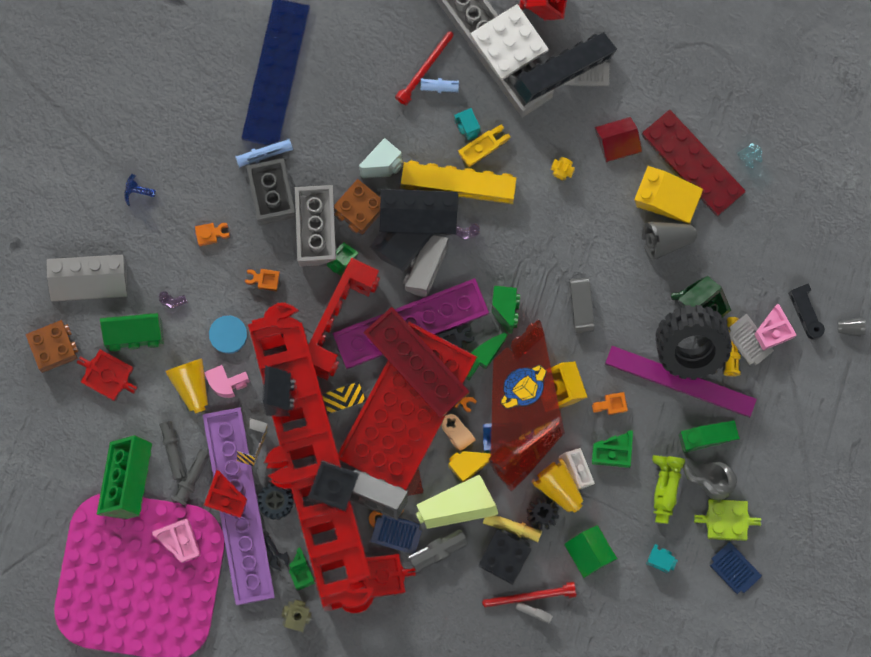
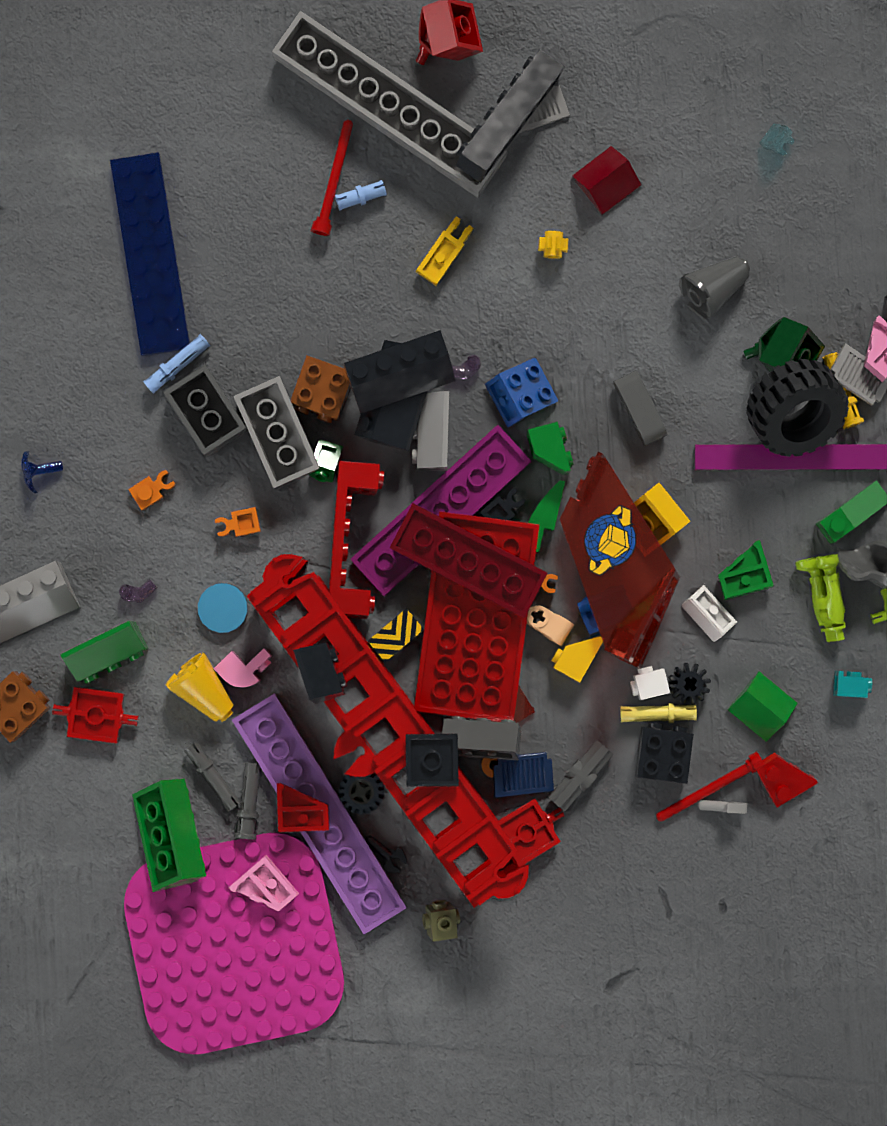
camera: 20 degrees left, 10 degrees up
sticker [237,418,268,466] -> none
green slope [289,547,315,591] -> none
light aqua slope [359,138,402,178] -> none
yellow brick [401,161,517,204] -> none
yellowish green slope [416,475,498,529] -> none
teal brick [454,108,480,140] -> none
white plate [470,4,549,81] -> none
yellow cone [531,458,583,513] -> none
orange plate [592,392,628,415] -> none
yellow slope [634,166,703,224] -> none
dark red plate [641,109,746,217] -> none
none -> blue bracket [485,358,558,428]
none -> white brick [630,666,670,700]
none -> red wing [753,753,818,808]

